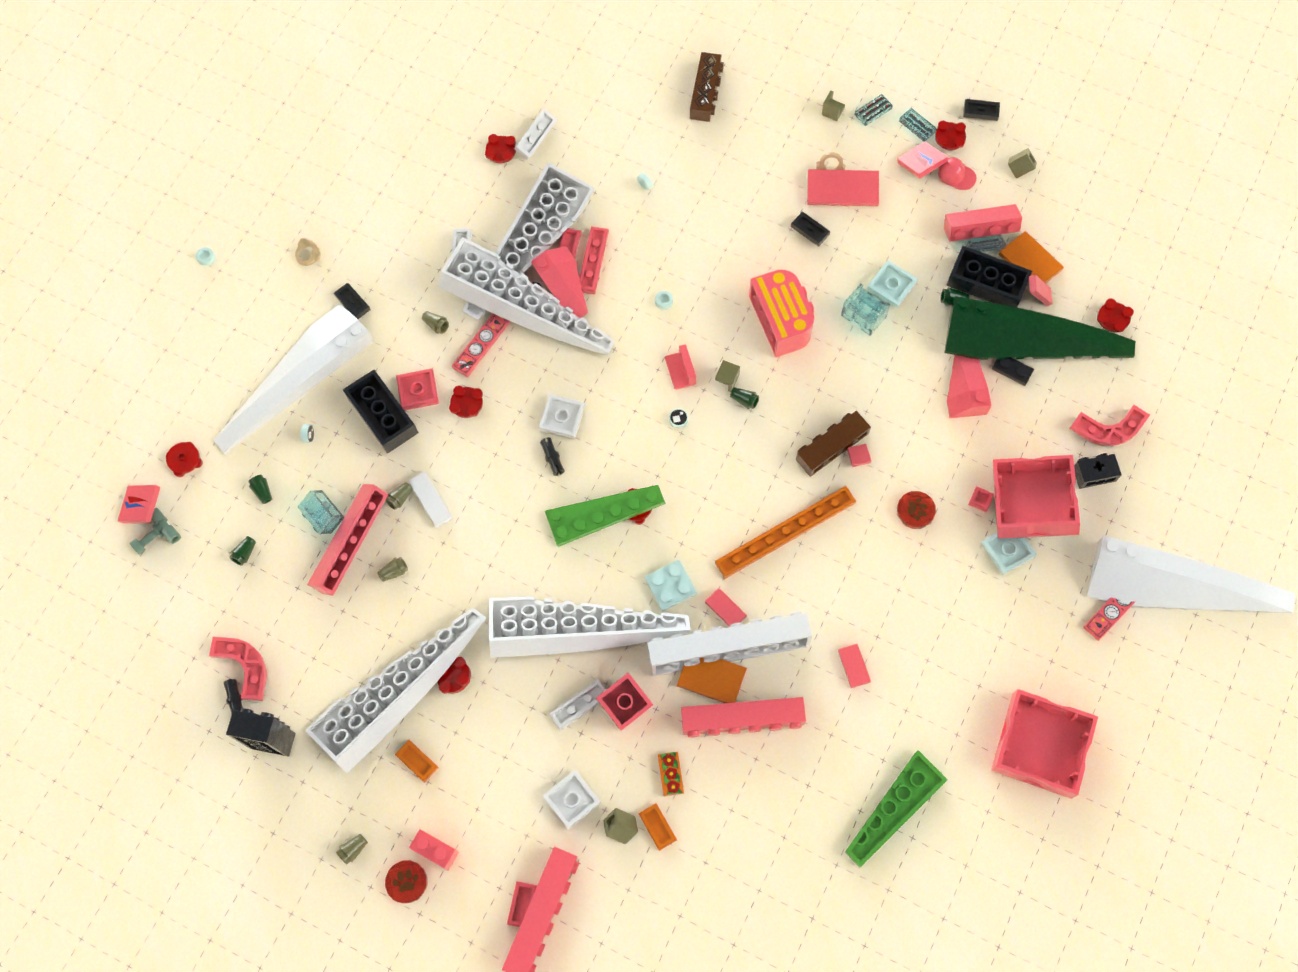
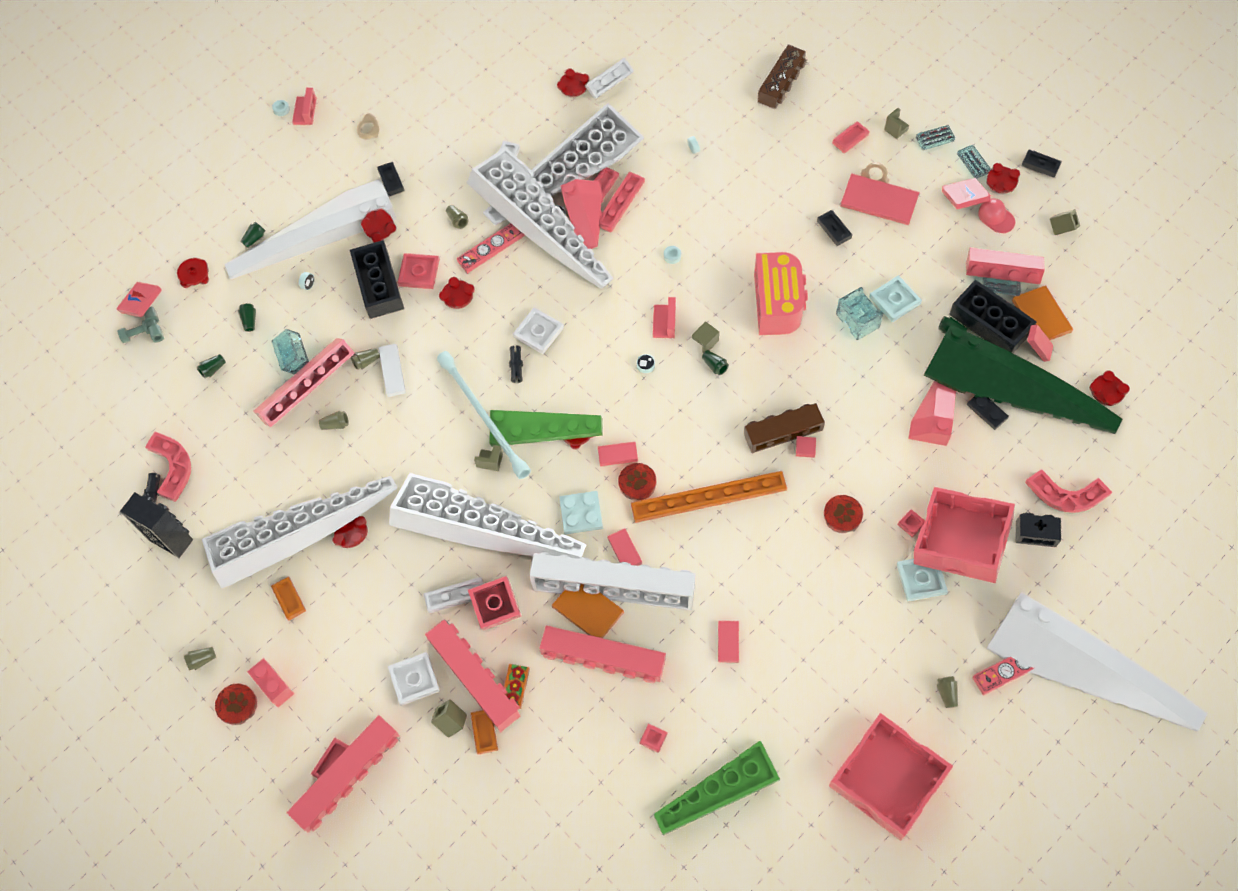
camera: 20 degrees right, 5 degrees down
none -> dark green cone [240,222,266,248]
none -> coral panel [292,87,317,125]
none -> red piece [361,208,397,243]
none -> coral brick [425,619,521,732]
none -> light aqua hose [437,351,531,479]
none -> olive panel [474,445,503,472]
none -> coral tile [598,442,638,466]
none -> clear red tile [618,463,657,500]
none -> coral tile [640,723,668,753]
none -> coral tile [832,121,869,154]
none -> olive cone [936,676,958,708]

